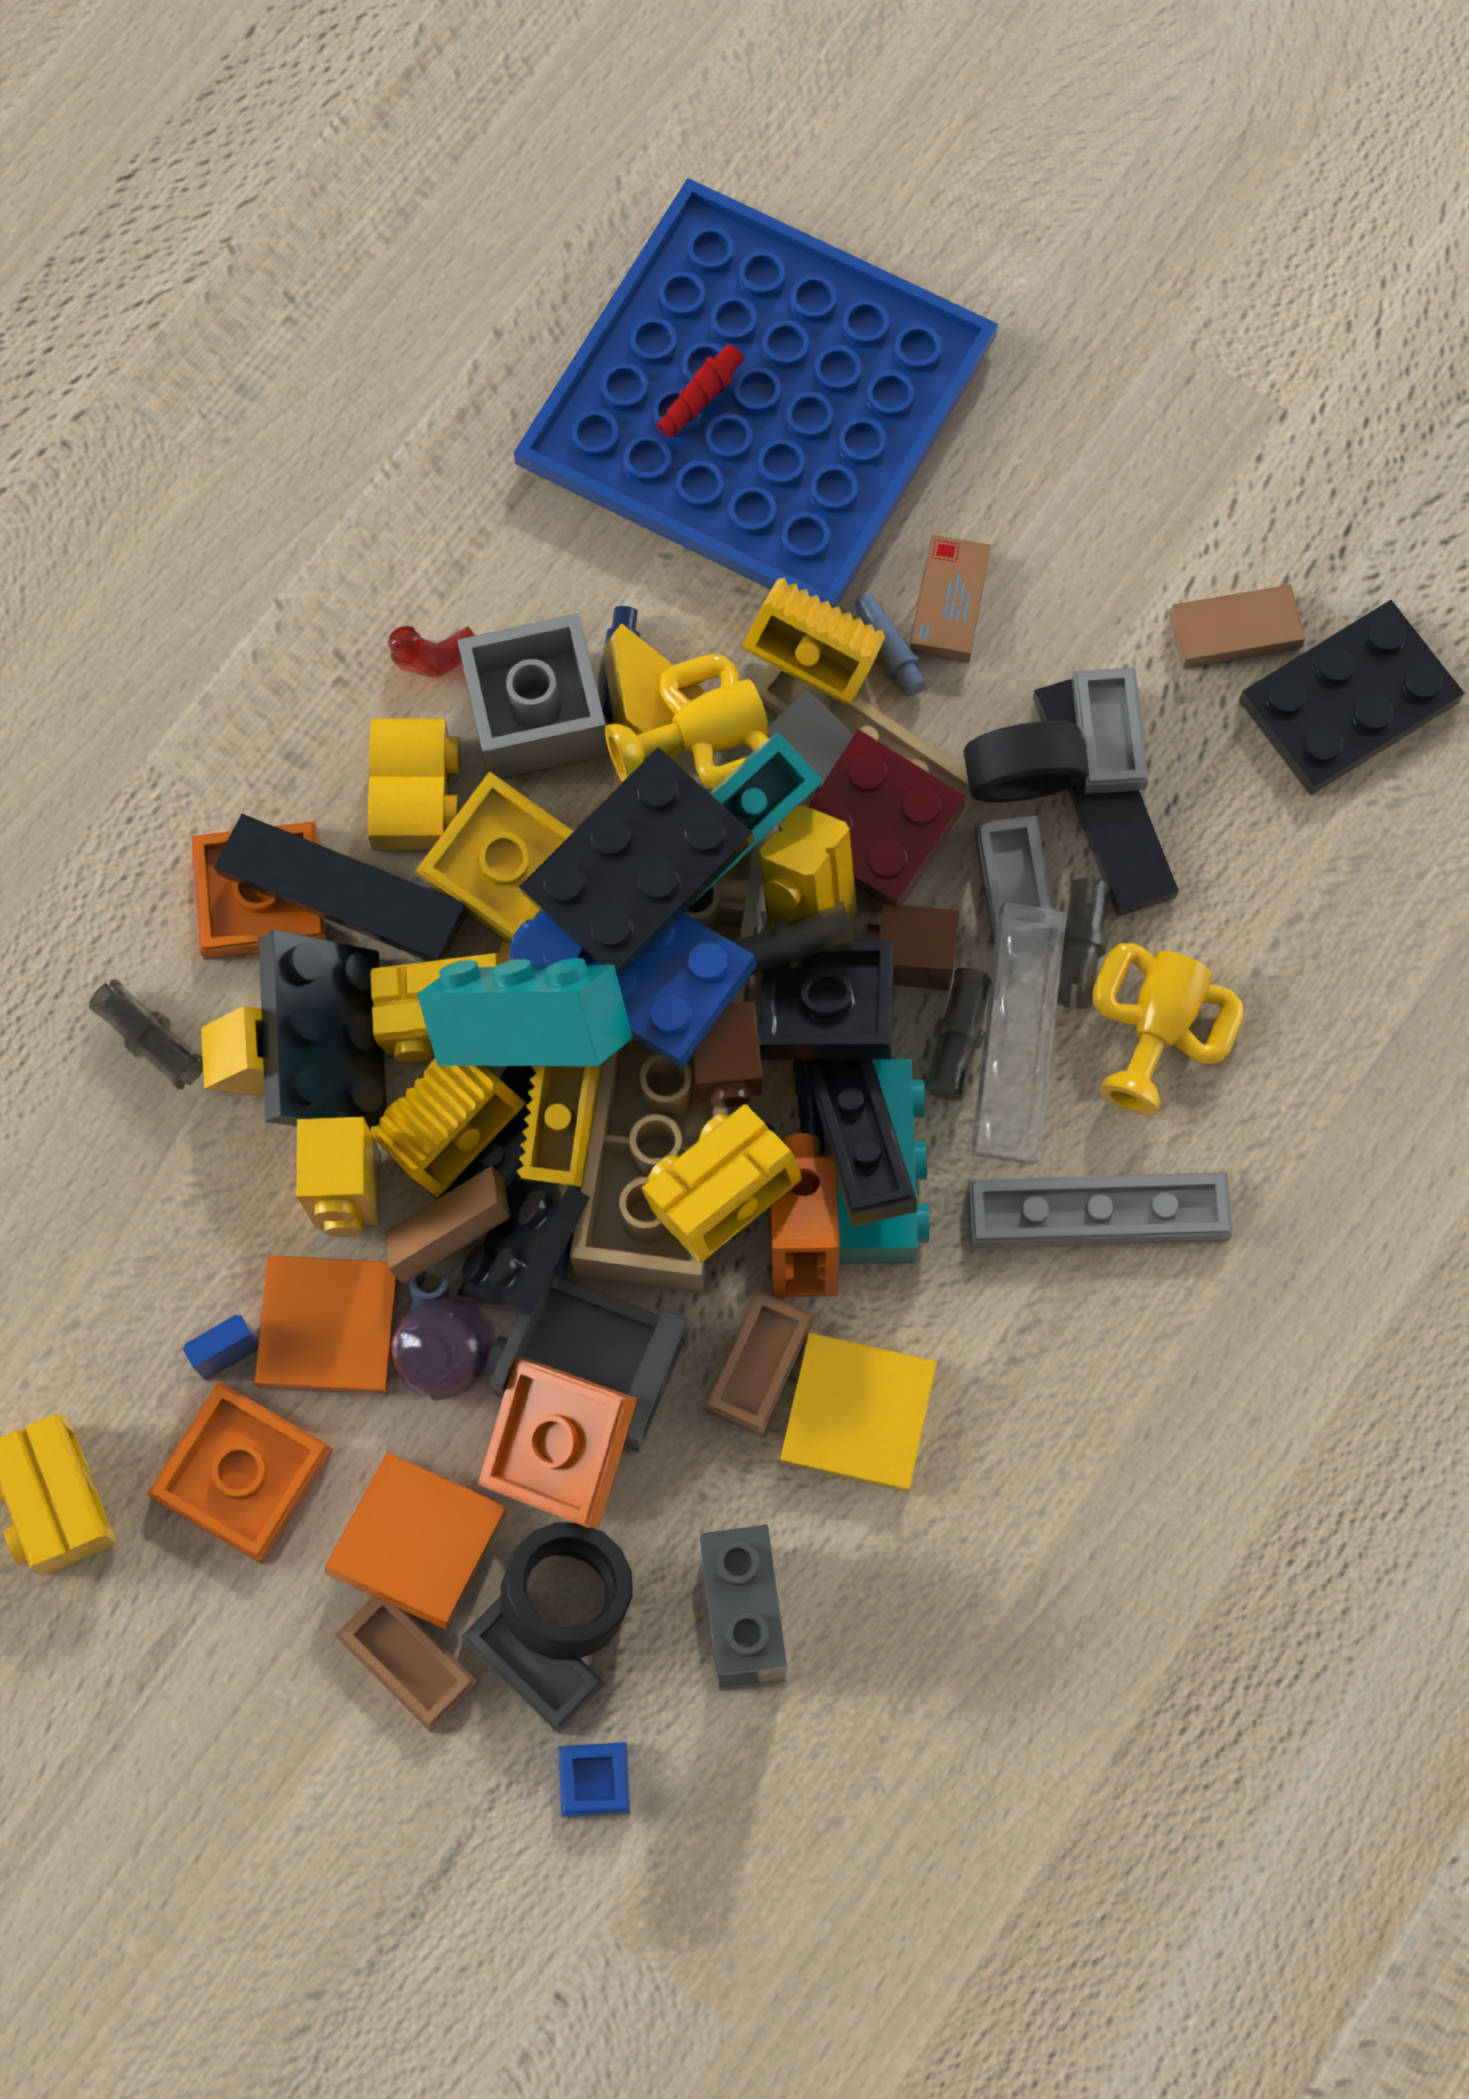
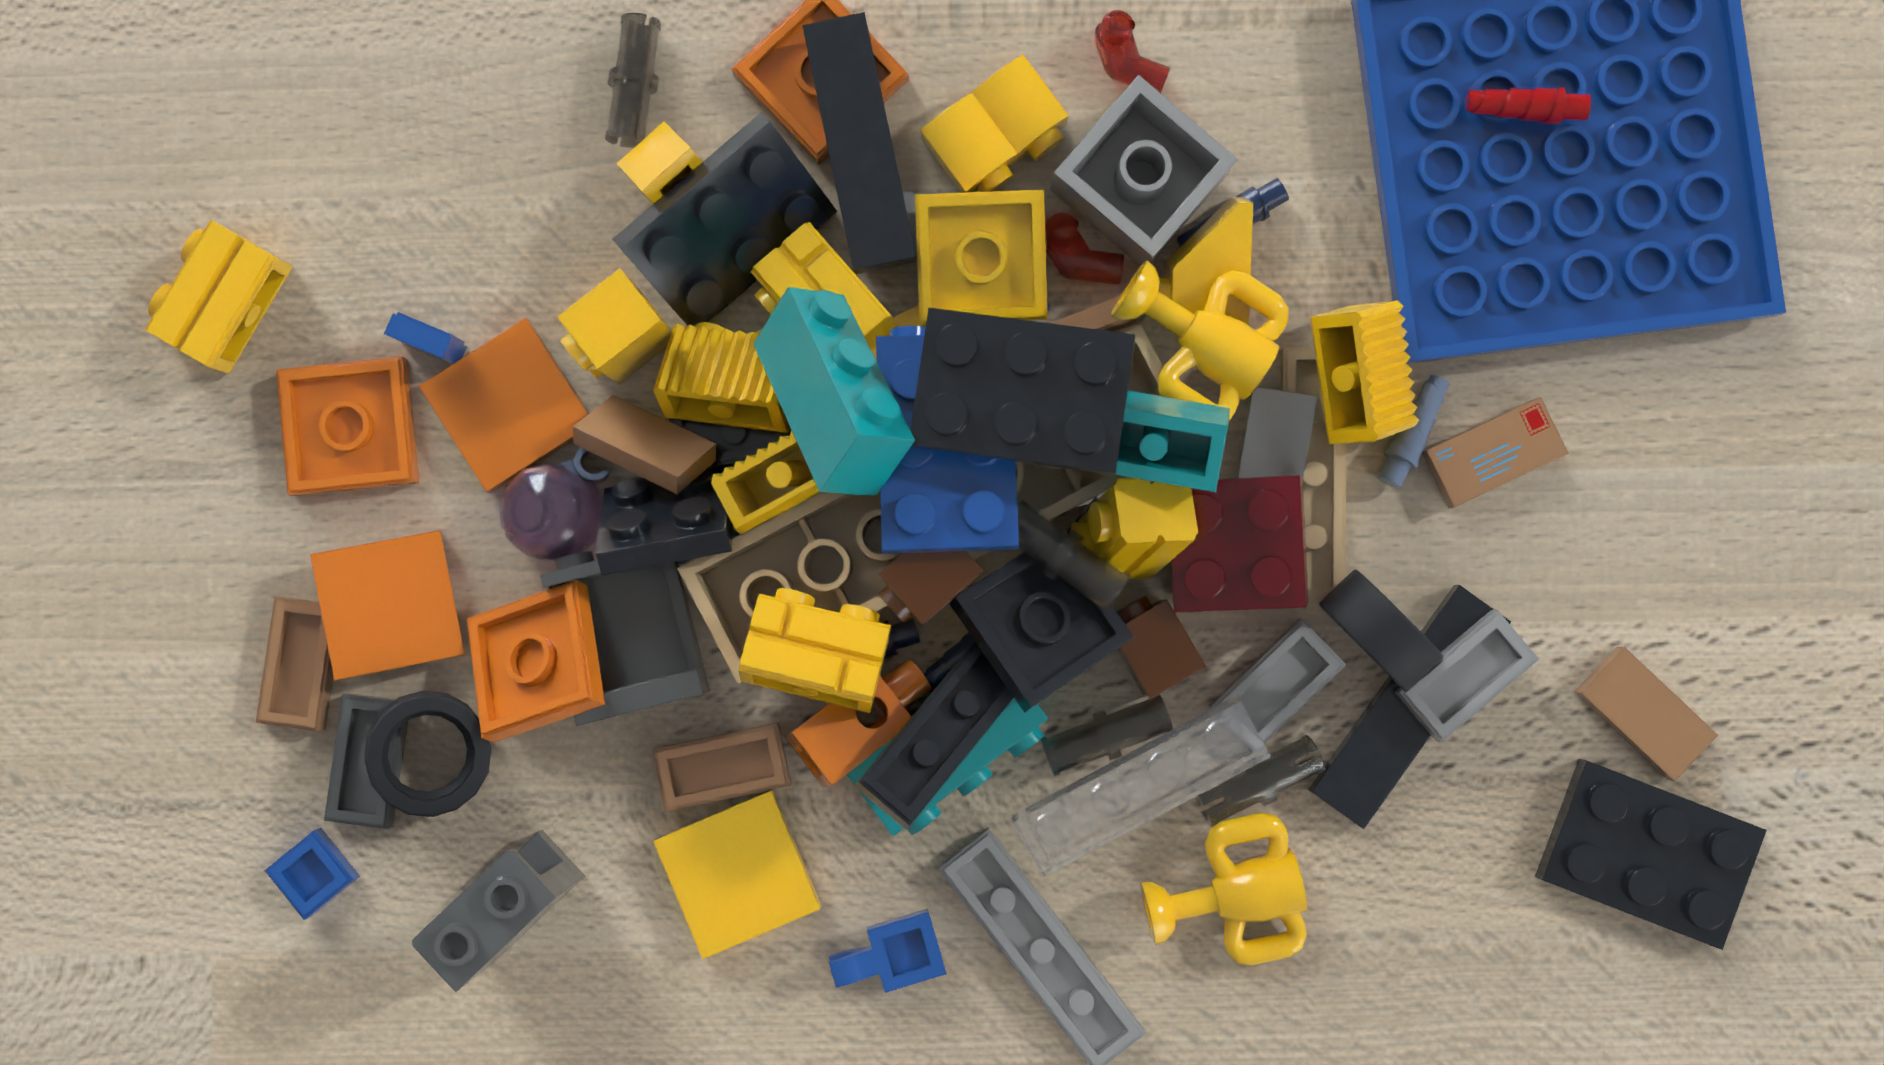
camera: 55 degrees right, 15 degrees up
none -> blue plate [829,908,947,993]
none -> clear red arm [1045,212,1124,285]

